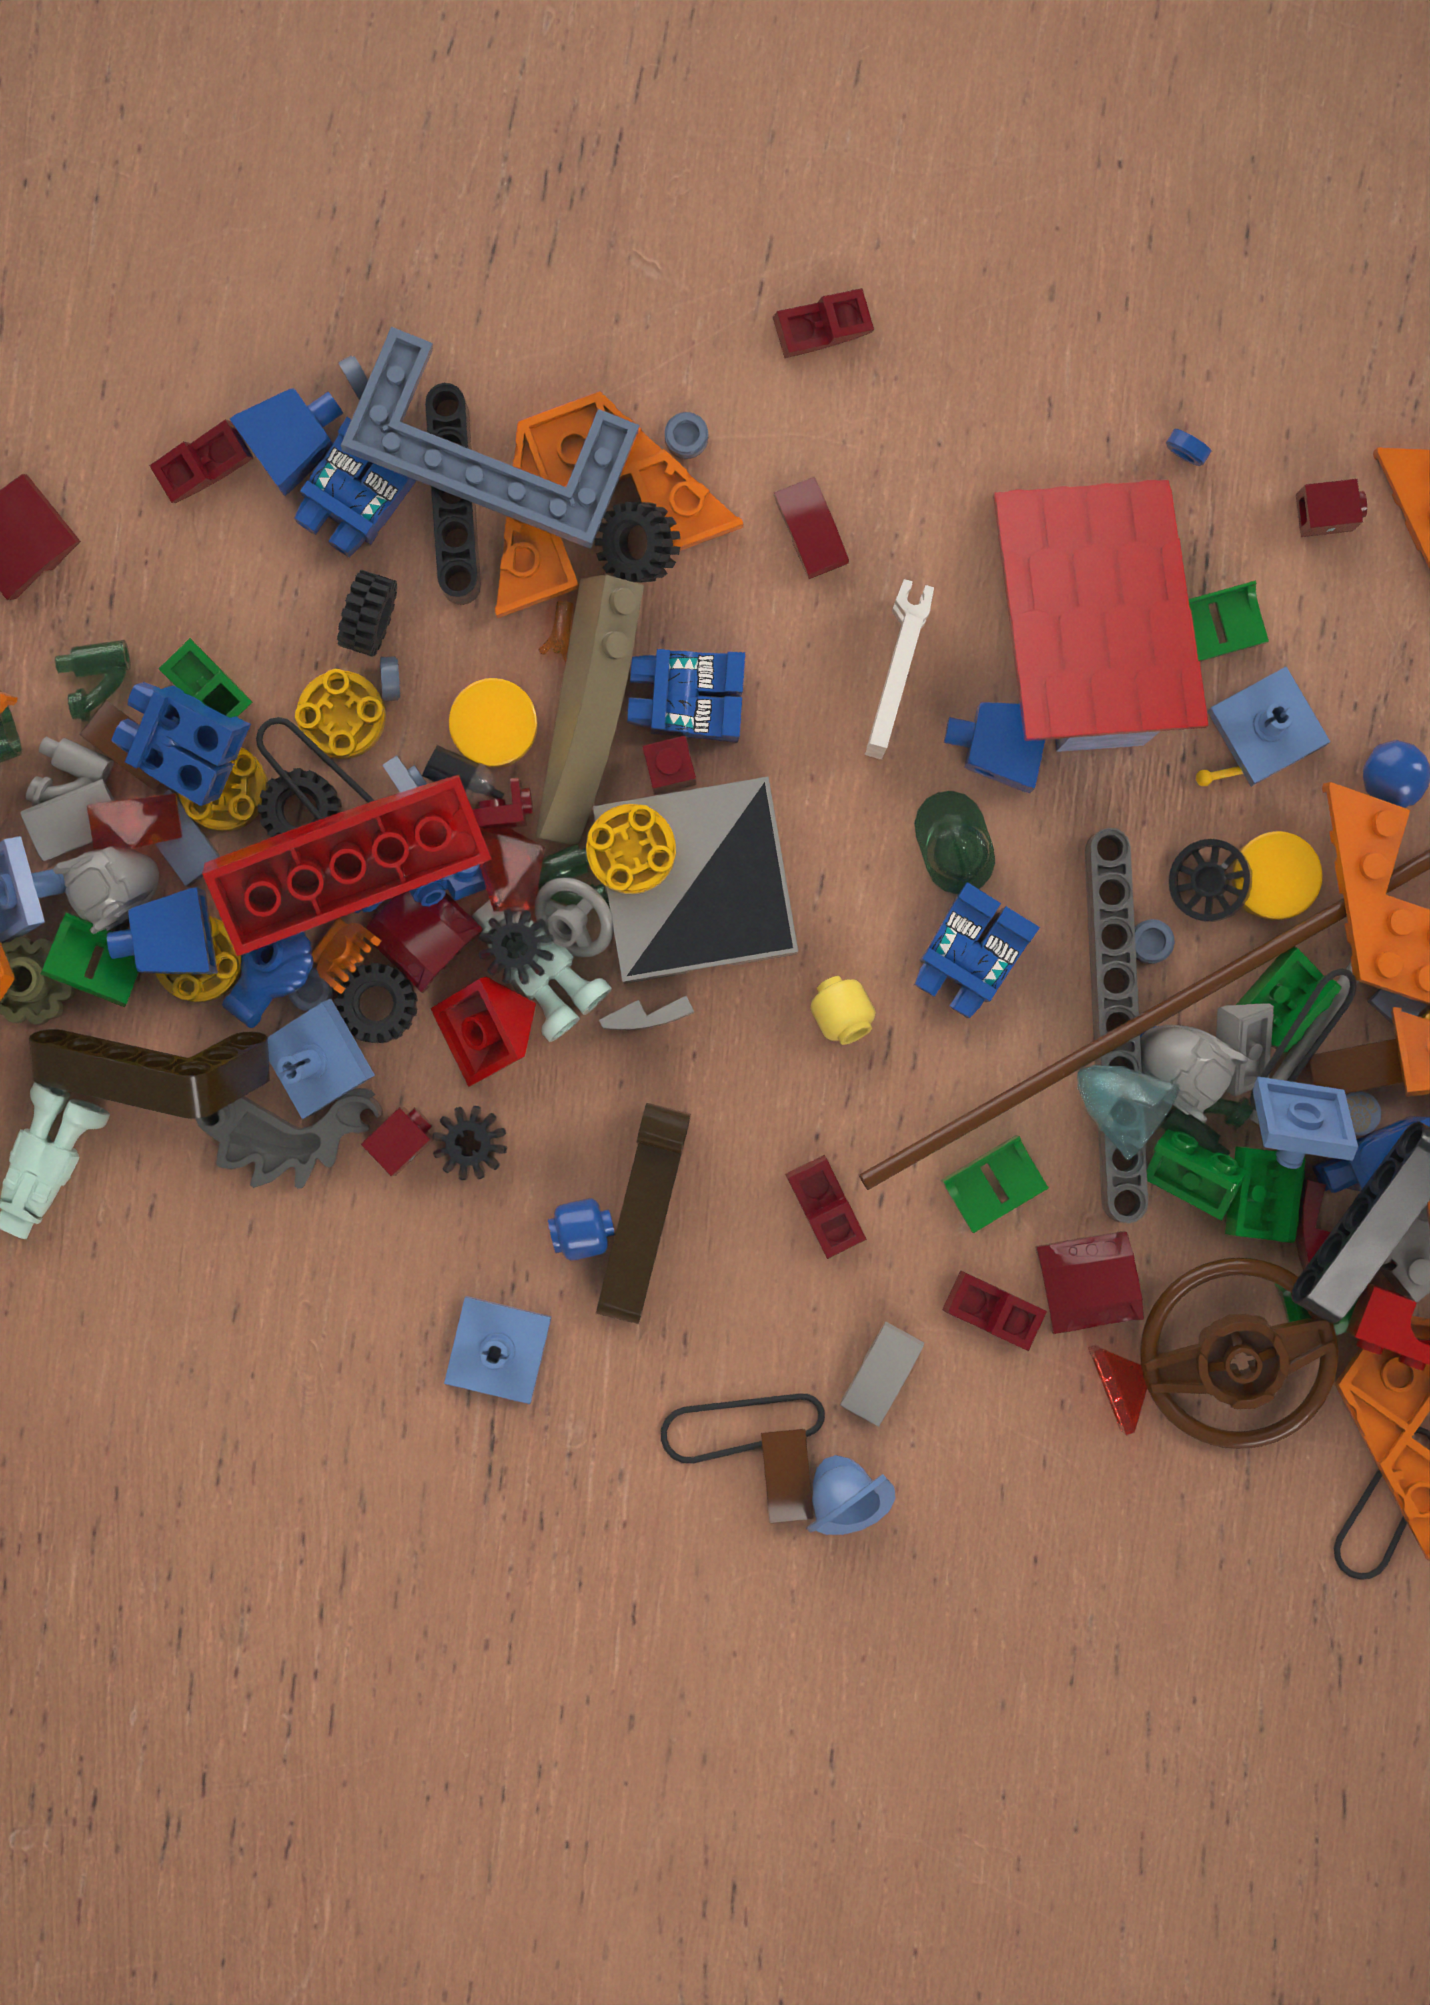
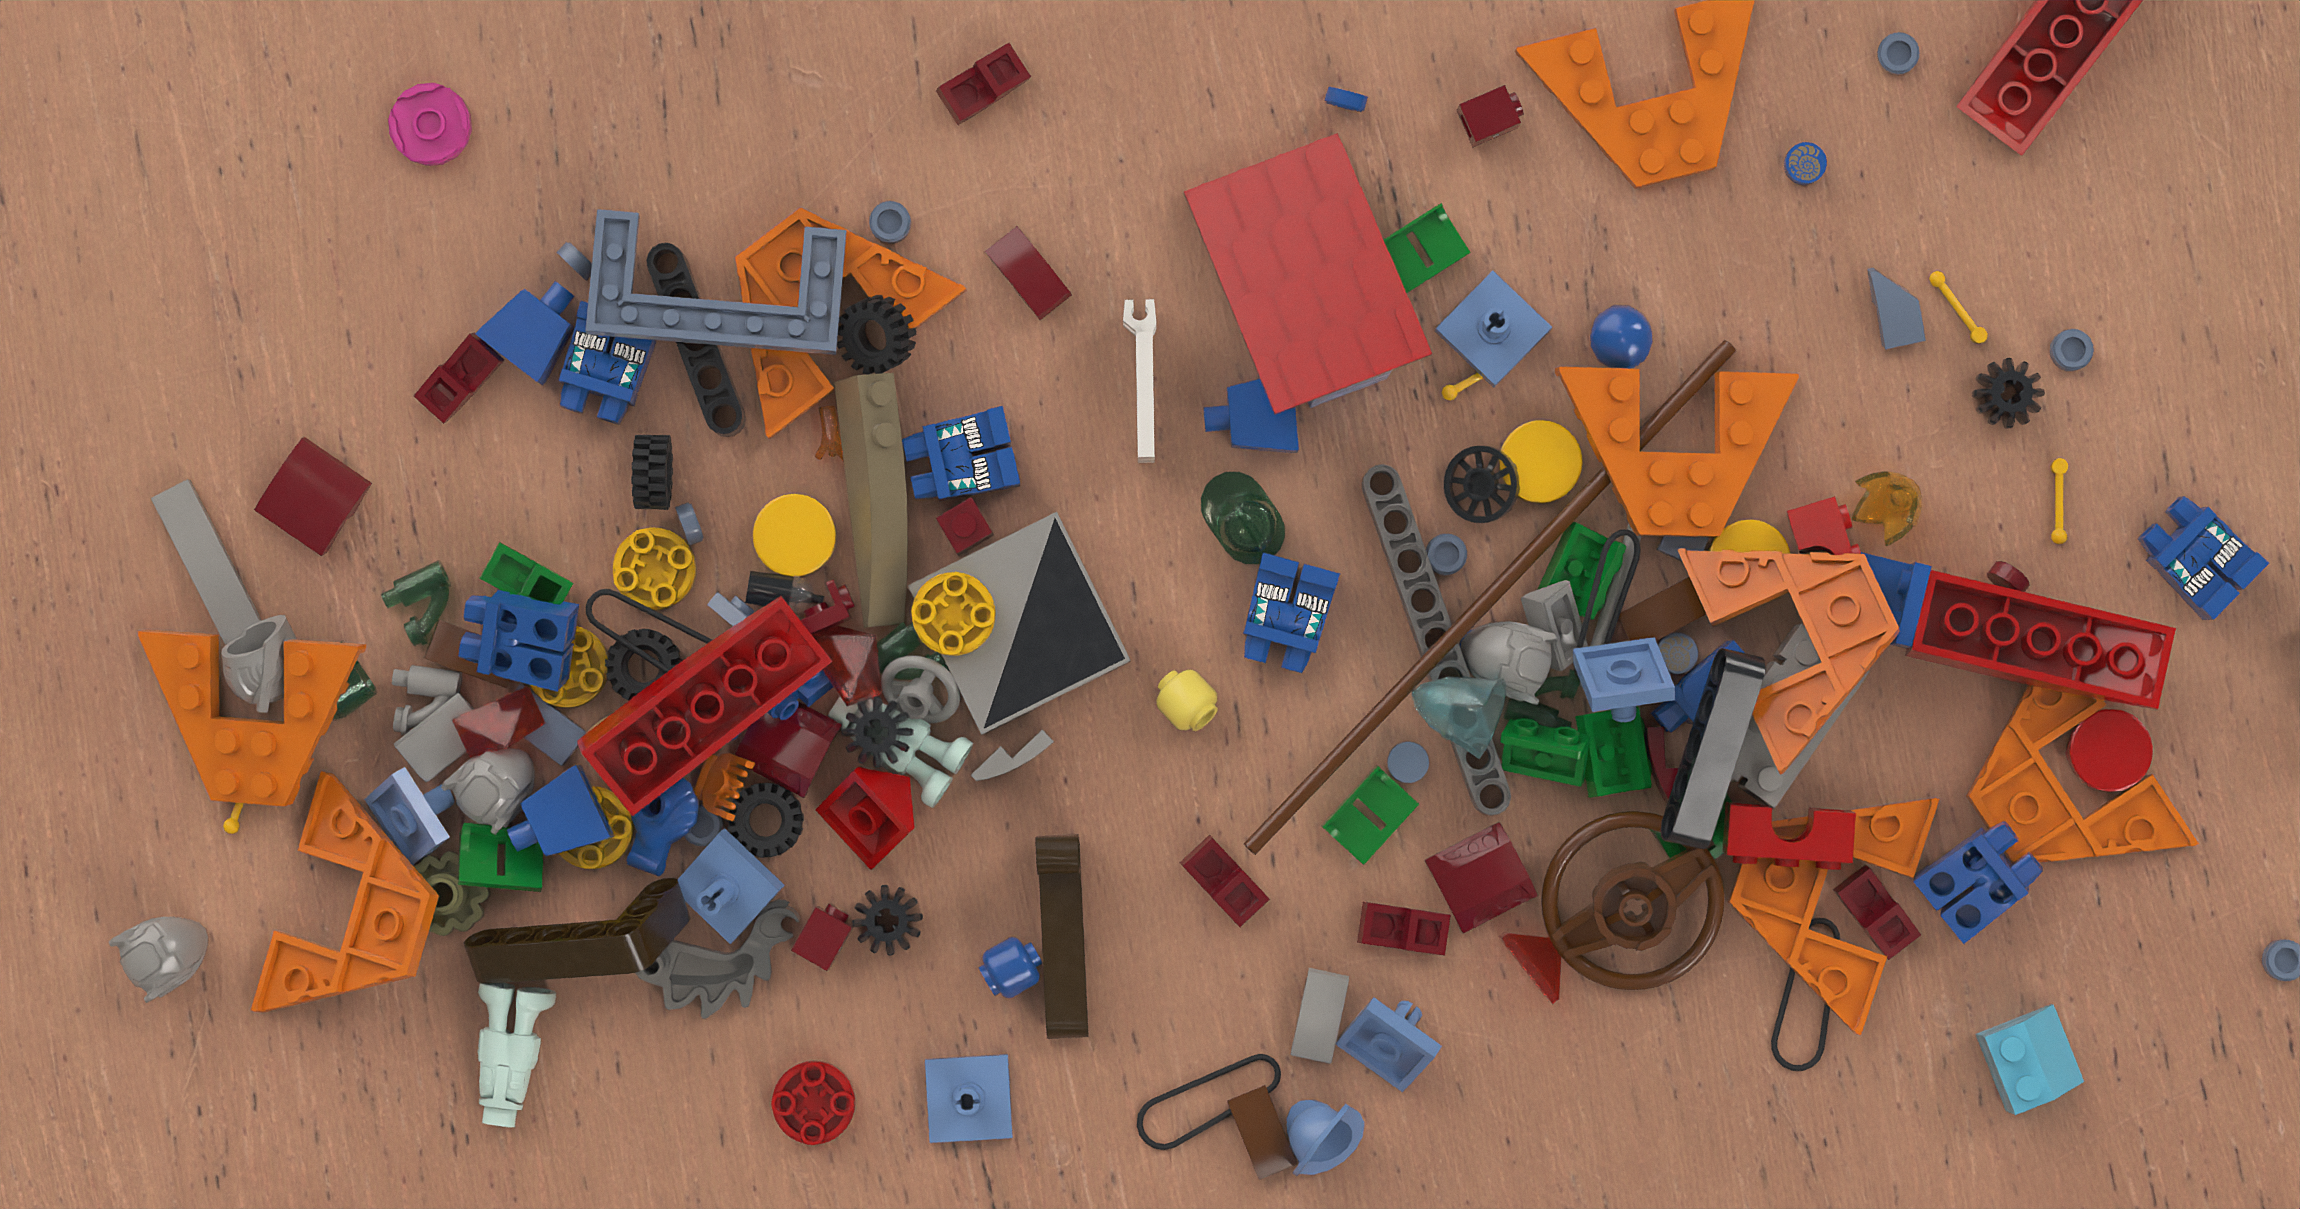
camera: 20 degrees left, 0 degrees up
none -> dark pink tile [388,83,472,166]
none -> red tile [771,1061,856,1145]
none -> medium blue tile [1336,997,1442,1092]
none -> sand blue tile [1387,742,1429,783]

